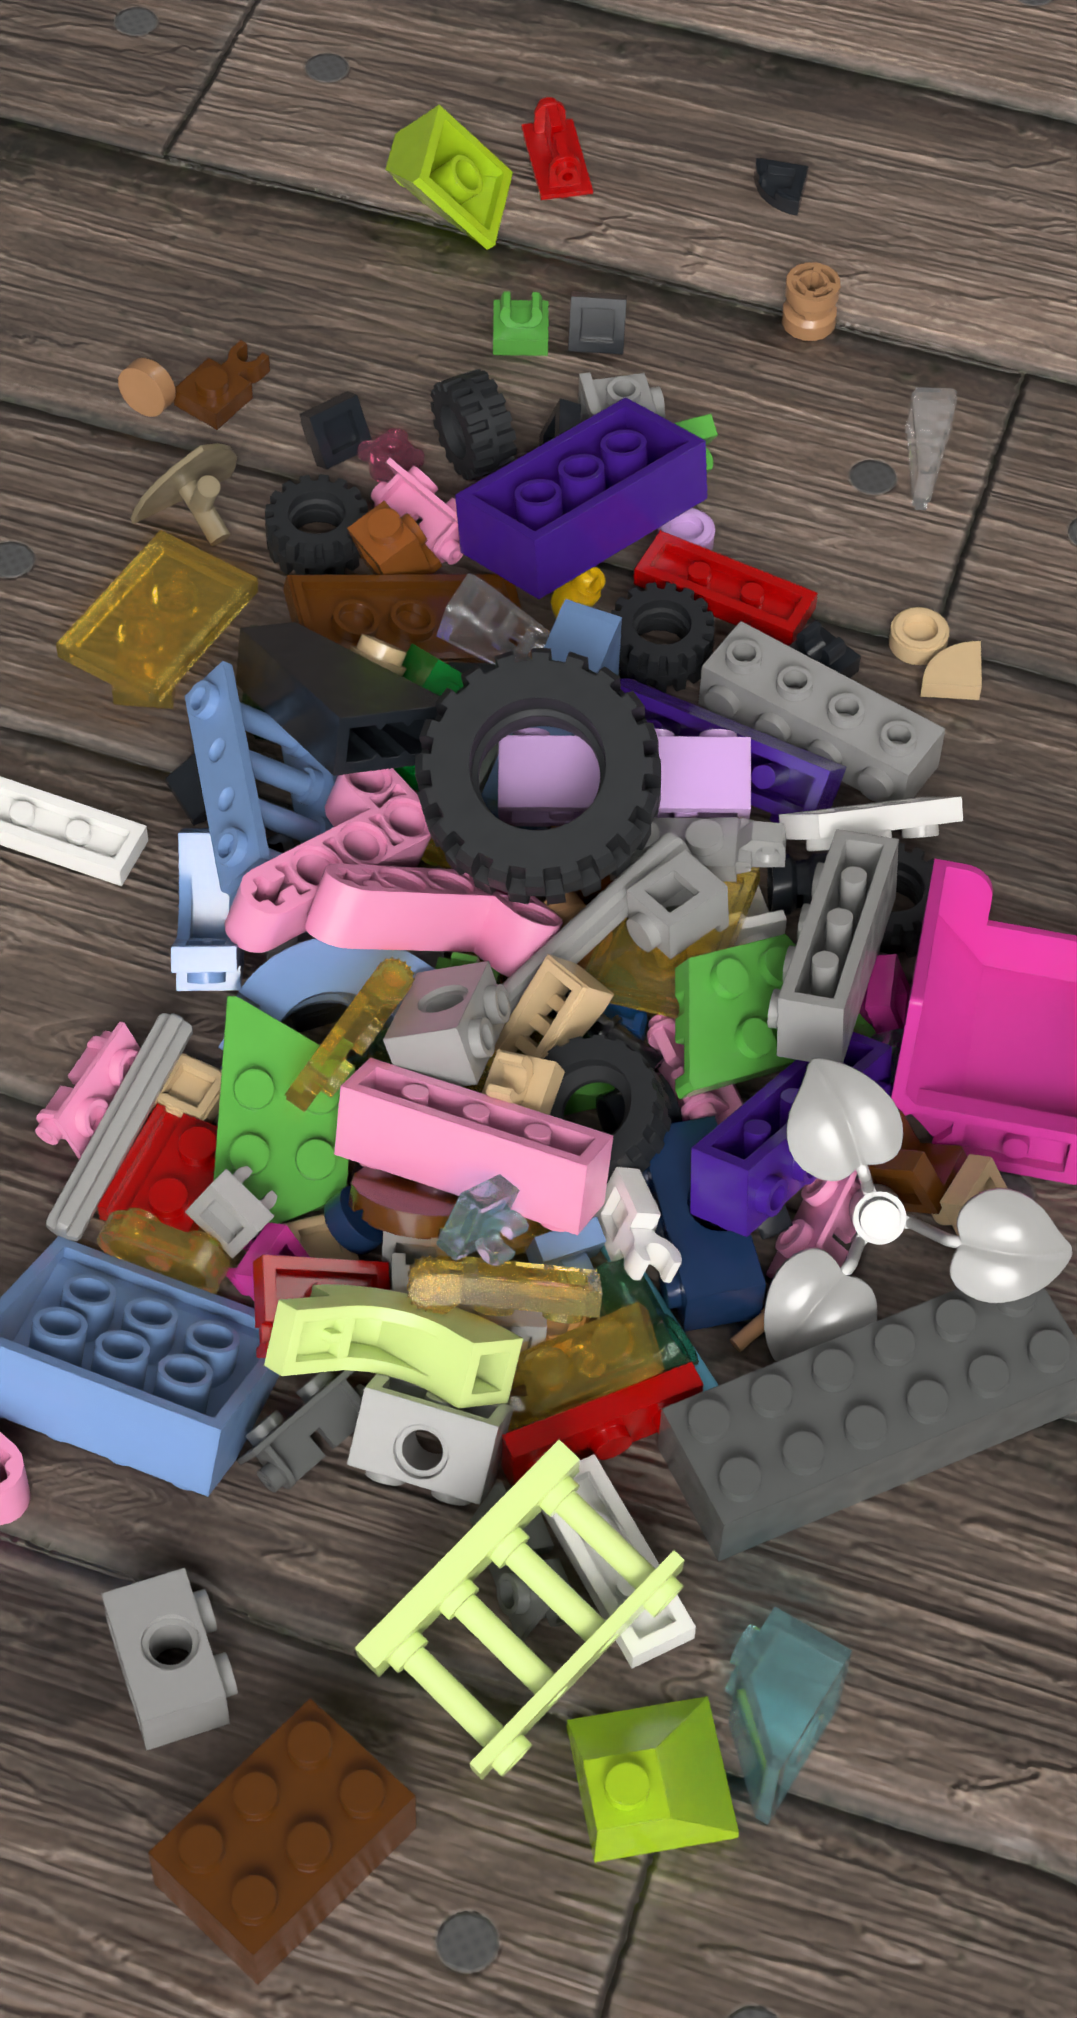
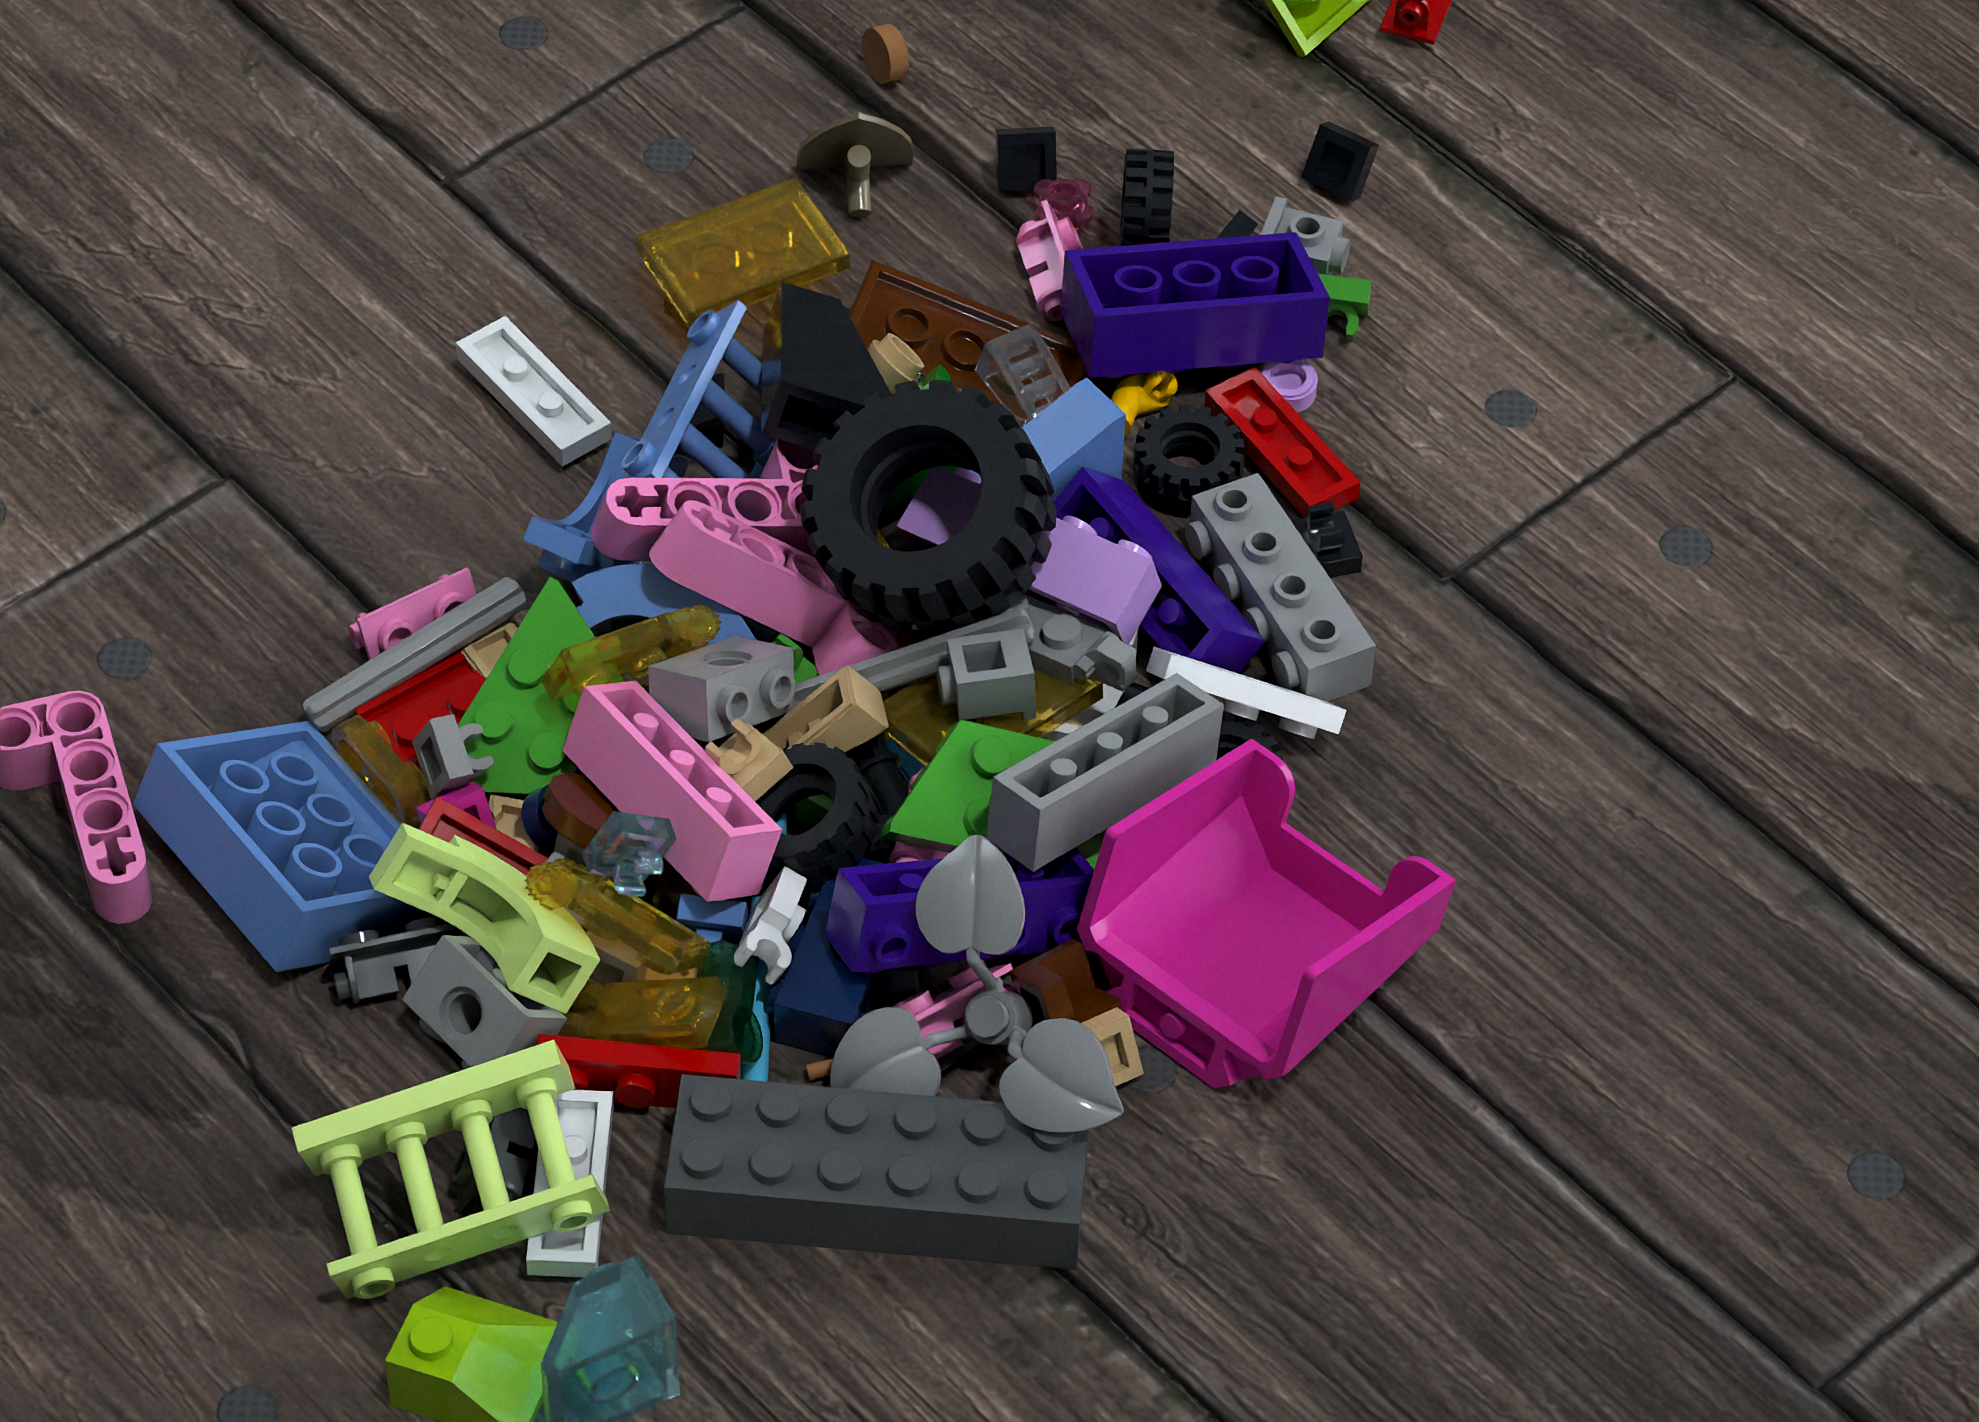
camera: 30 degrees right, 5 degrees down
light grey brick [101,1568,238,1751] -> none
reddish brown brick [148,1698,416,1985] -> none
reddish brown plate [174,340,270,430] -> none
black tyre [265,474,368,575] -> none
dark orange brick [347,501,443,575] -> none
bright green tile [493,292,548,356] -> none
black tile [754,158,809,216] -> none
medium nougat wheel [782,262,841,341] -> none
tan tile [889,607,949,665] -> none
clear slope [906,387,957,510] -> none
tan tile [920,641,982,700] -> none

